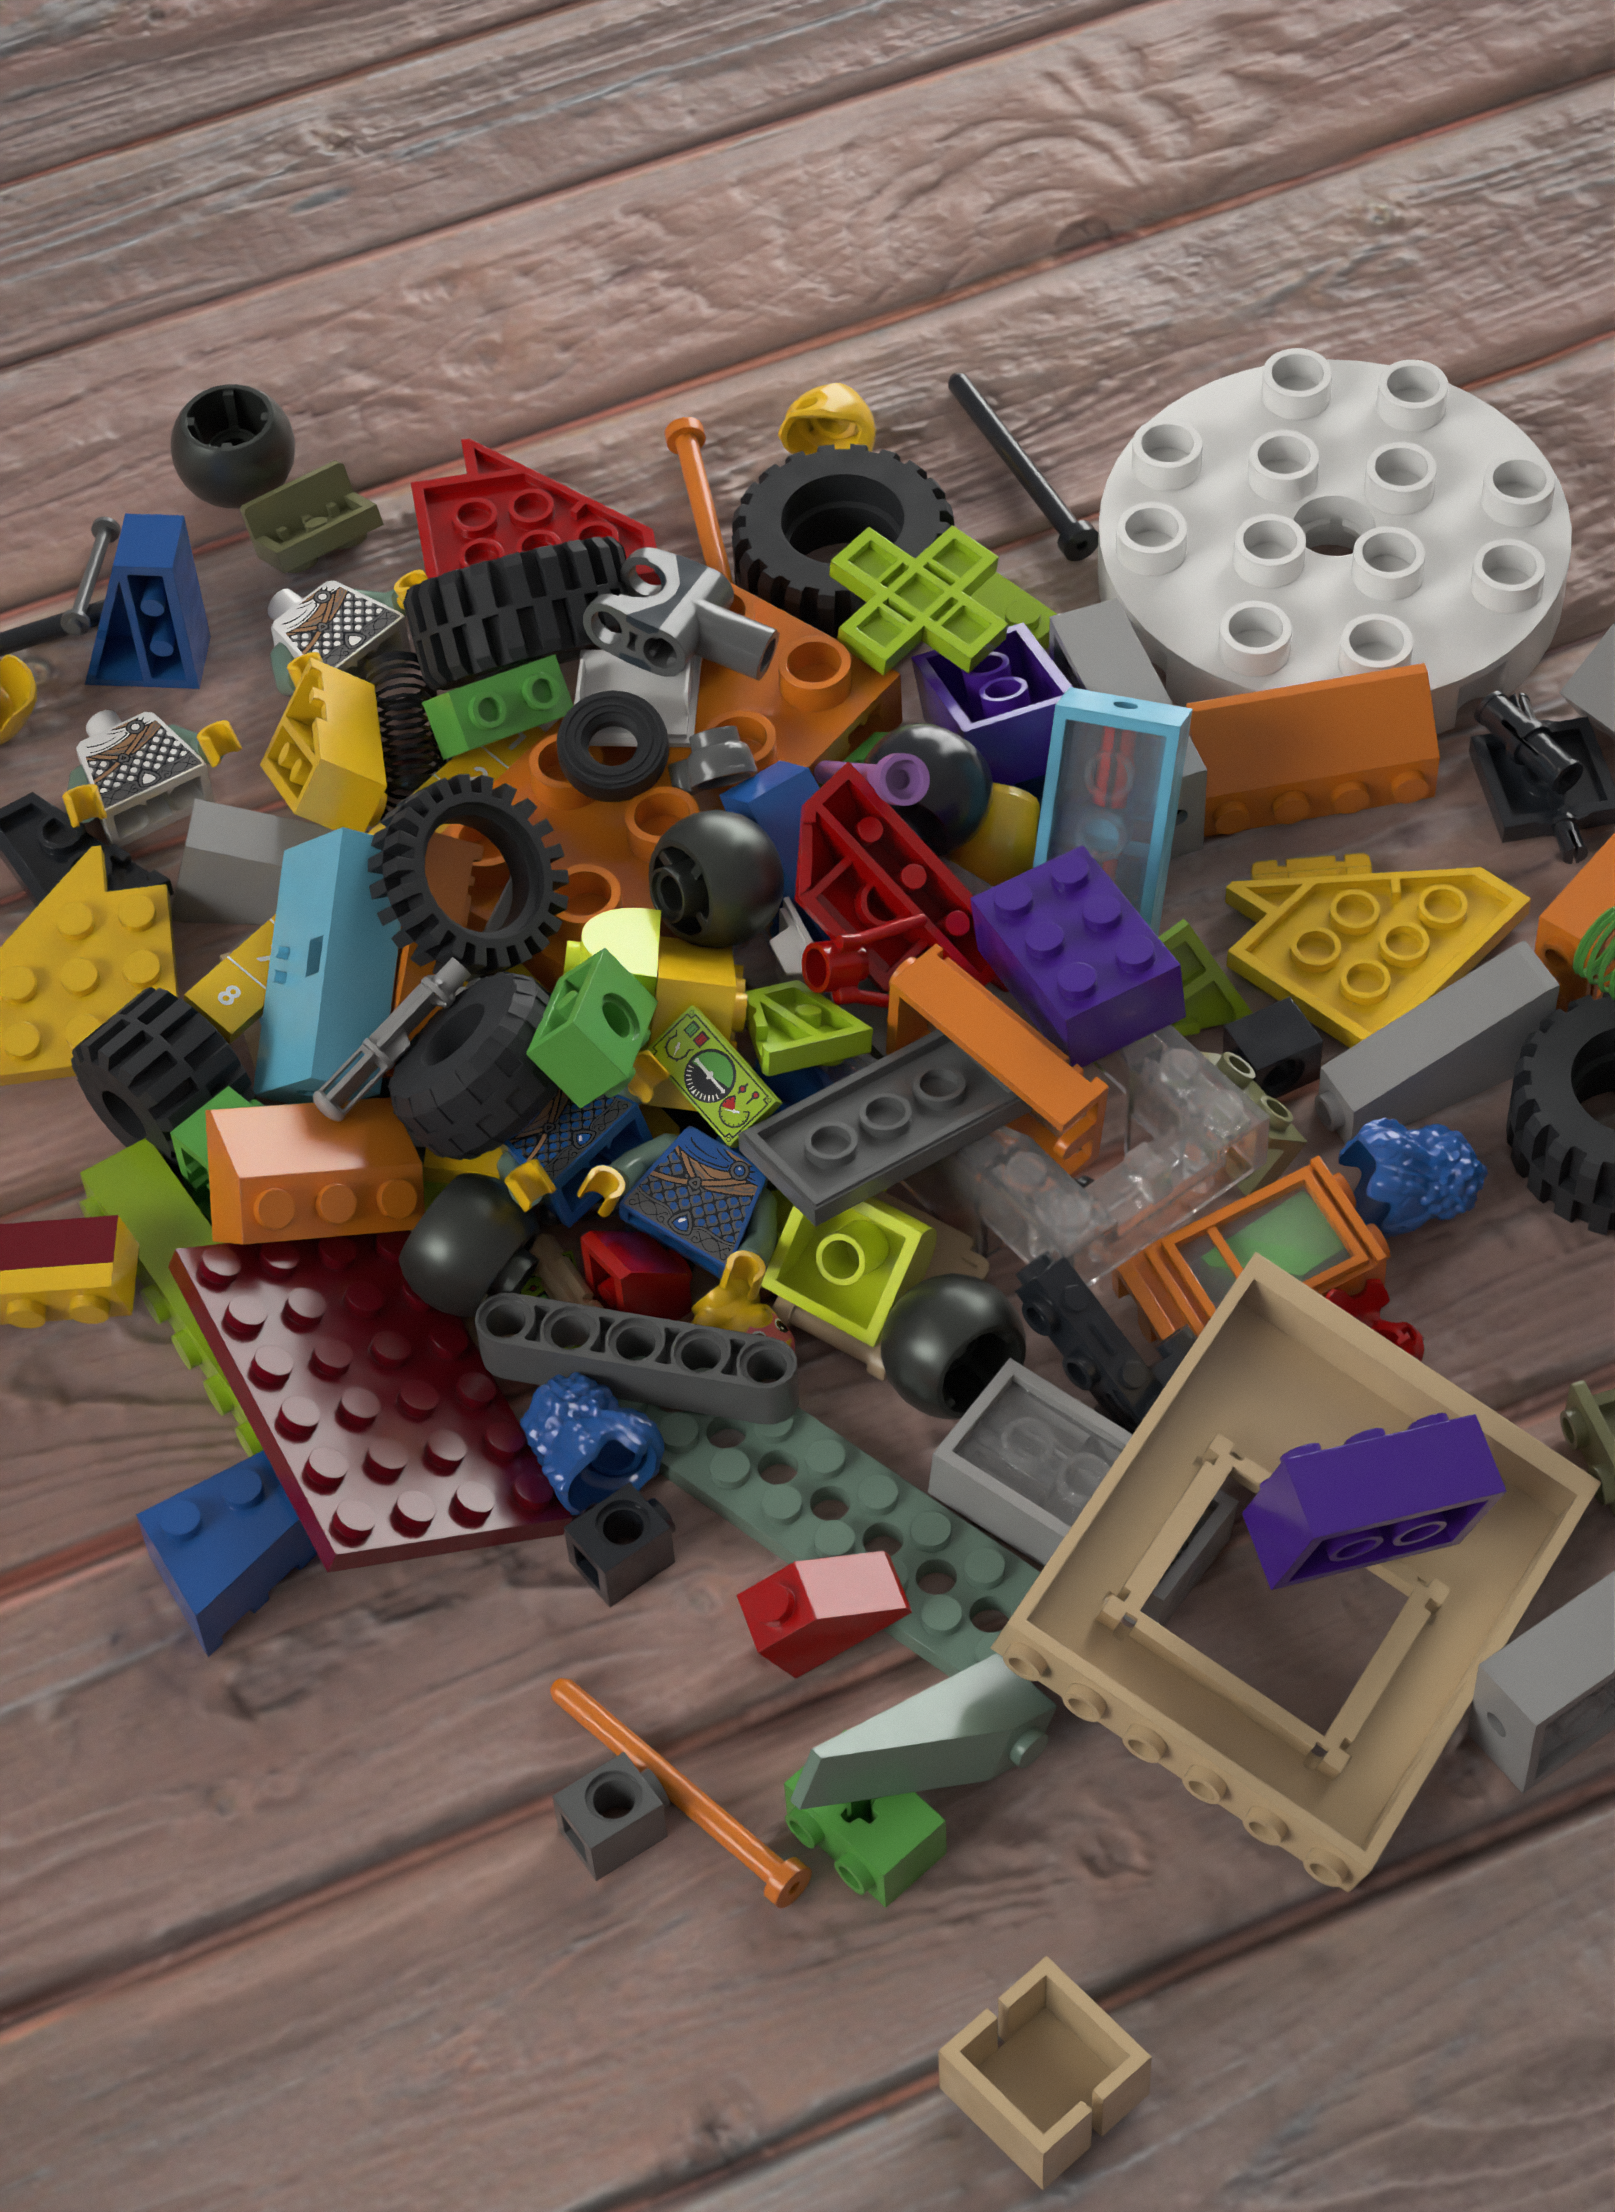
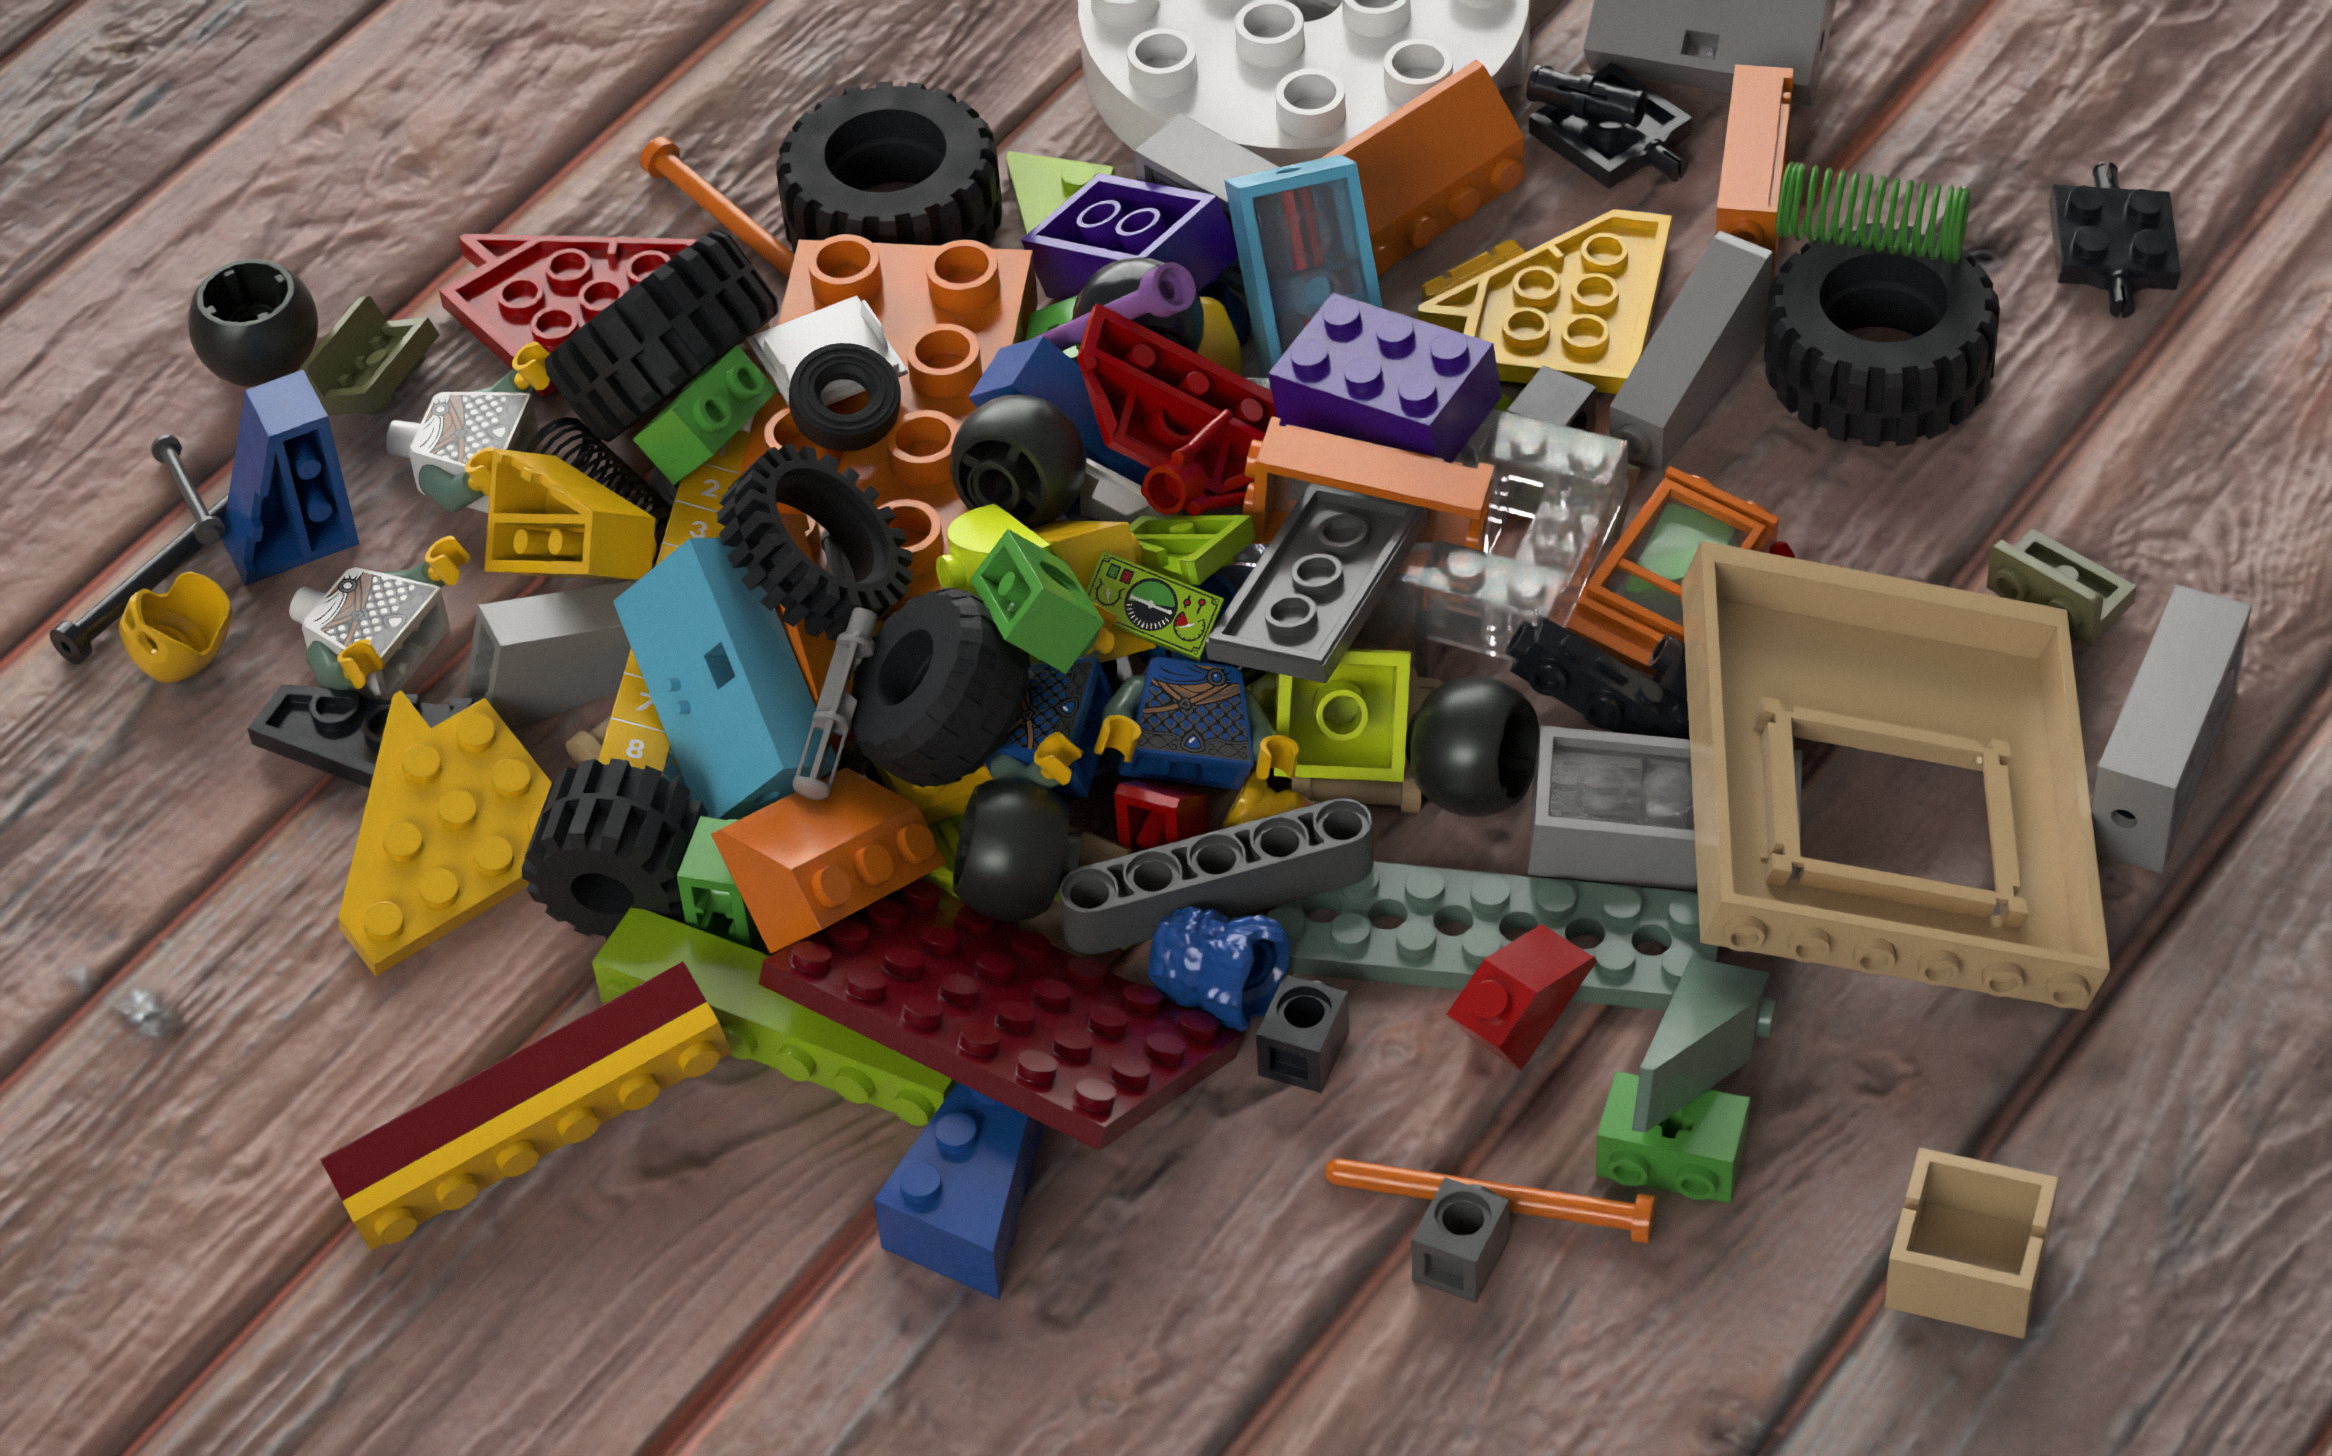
camera: 30 degrees left, 5 degrees down
dark grey connector [583,547,780,681] -> none
dark grey piece [667,726,758,796] -> none
yellow helmet [778,383,876,455] -> none
lime plate [829,525,1009,676] -> none
black bar [948,372,1098,561] -> none
dark purple brick [1242,1413,1507,1590] -> none
blue hair [1338,1117,1488,1239] -> none

